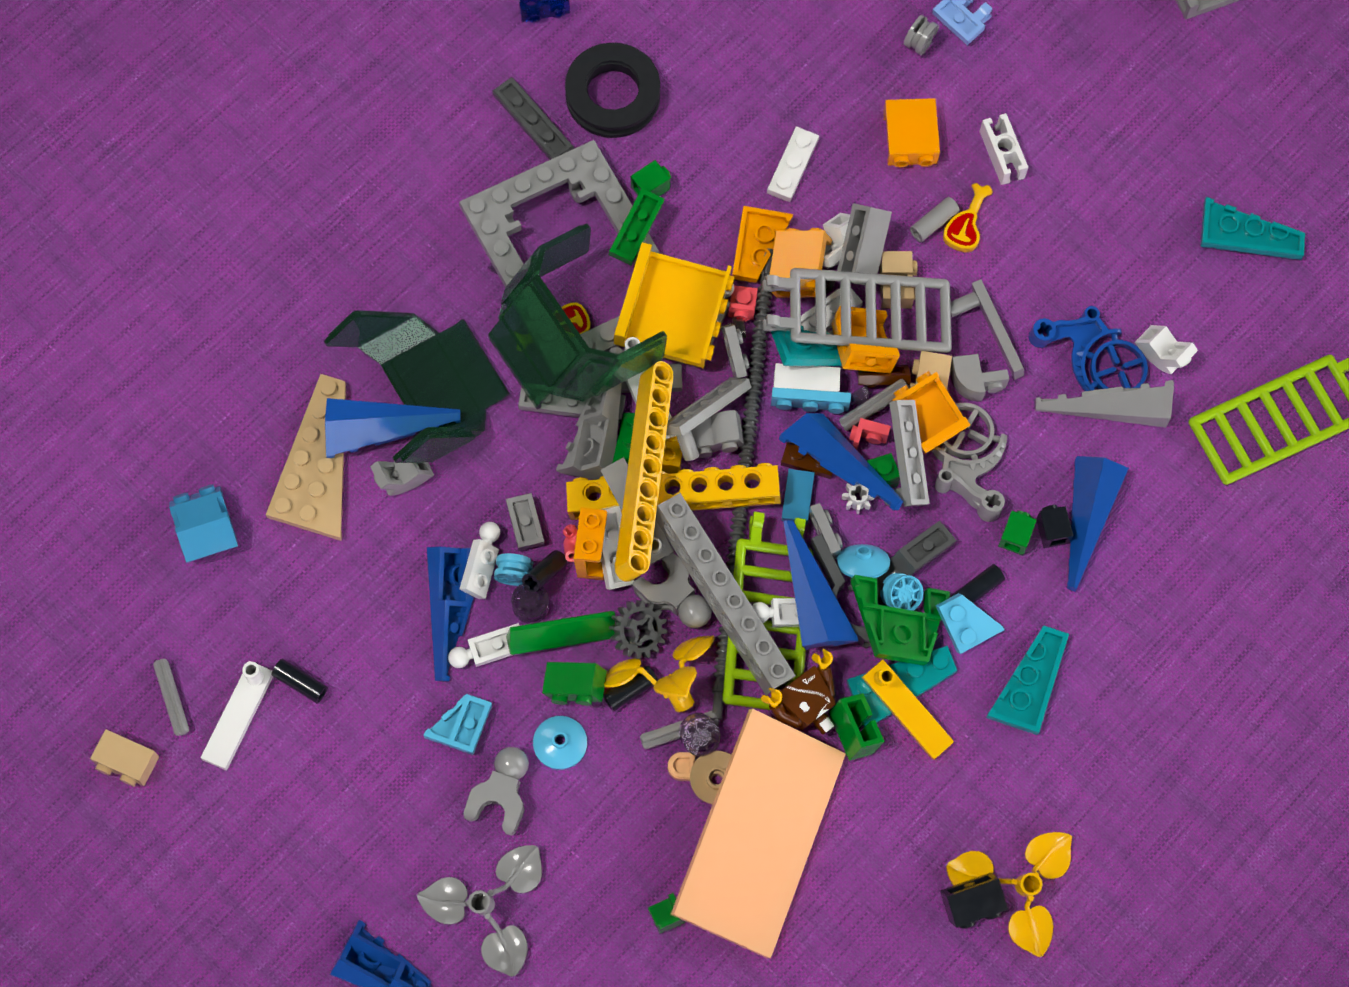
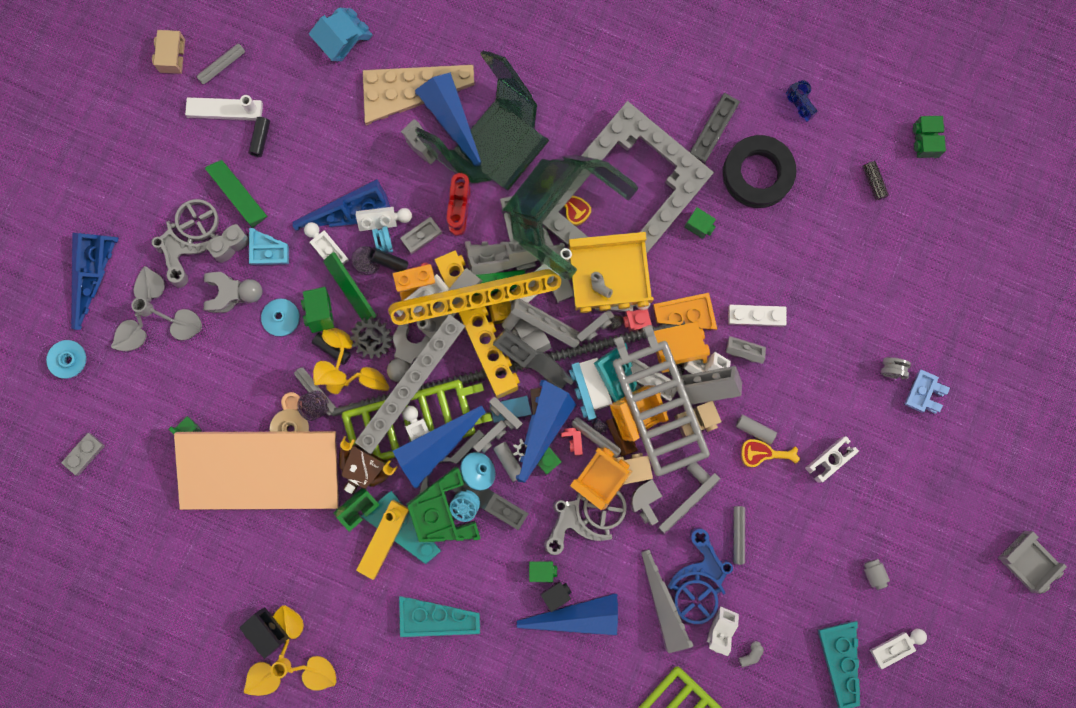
camera: 65 degrees right, 10 degrees up
green plate [608,188,665,266] -> none
light orange panel [883,98,940,167] -> none
light grey piece [884,400,930,507] -> none
medium azure wing [936,593,1004,654] -> none
black piece [951,564,1005,603] -> none
none -> light grey piece [152,199,219,288]
none -> green slope [205,160,268,228]
none -> light grey brick [206,224,249,263]
none -> red piece [447,173,471,236]
none -> light grey plate [489,396,523,430]
none -> dark grey piece [493,328,573,389]
none -> light grey piece [493,441,521,482]
none -> light grey arm [591,272,613,298]
none -> light grey plate [726,336,766,364]
none -> light grey axle [733,506,745,565]
none -> light grey arm [738,641,764,668]
none -> light grey brick [864,559,890,590]
none -> white plate [870,629,927,669]

